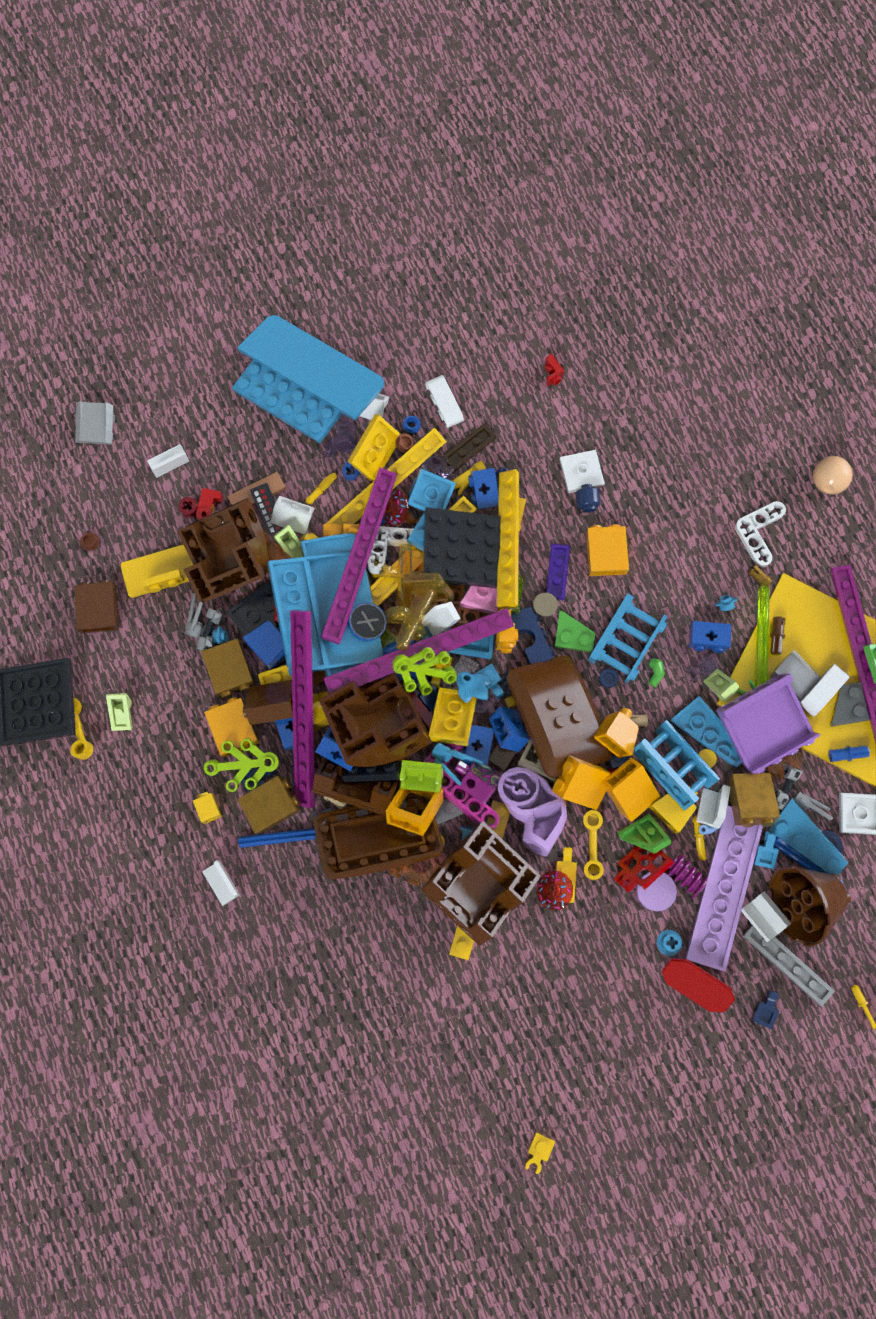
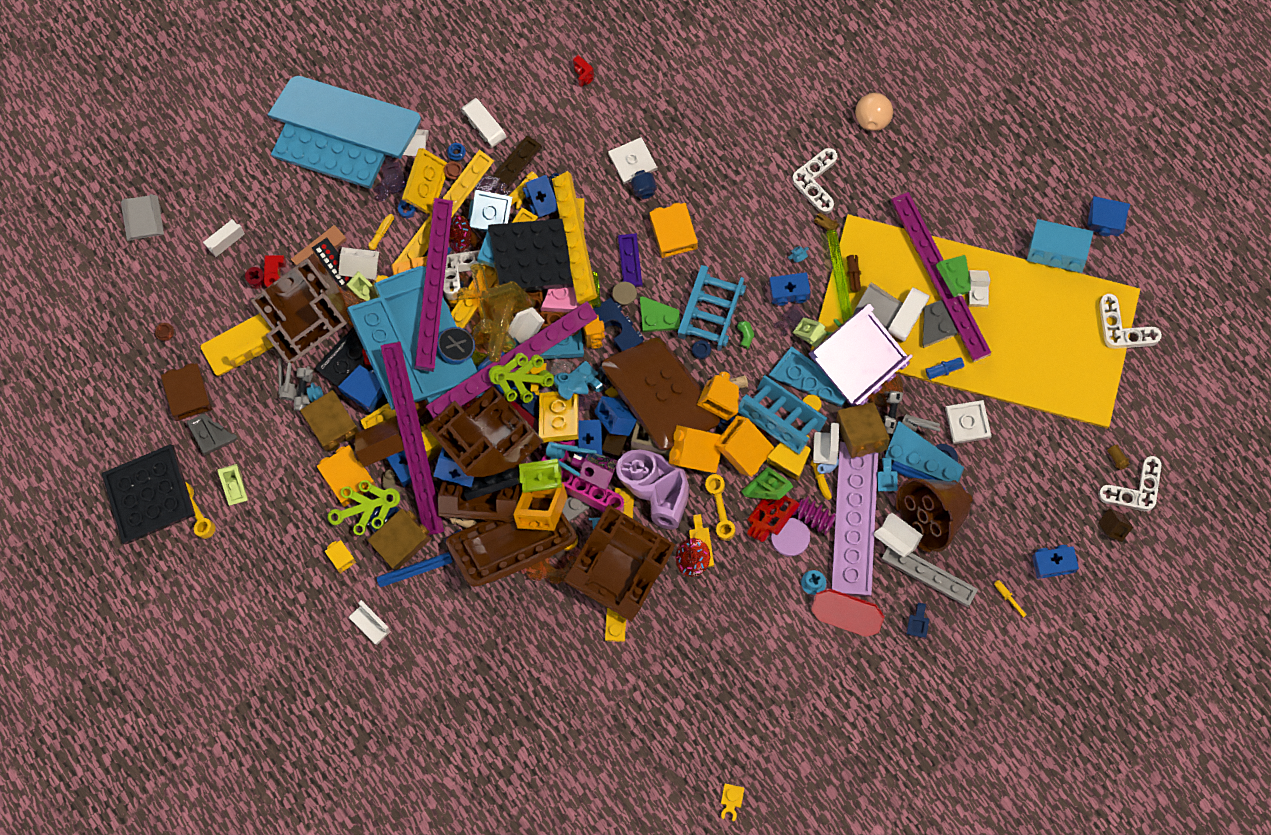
camera: 10 degrees left, 5 degrees down
none -> dark grey wing [186,414,237,456]
none -> dark tan arm [383,469,402,495]

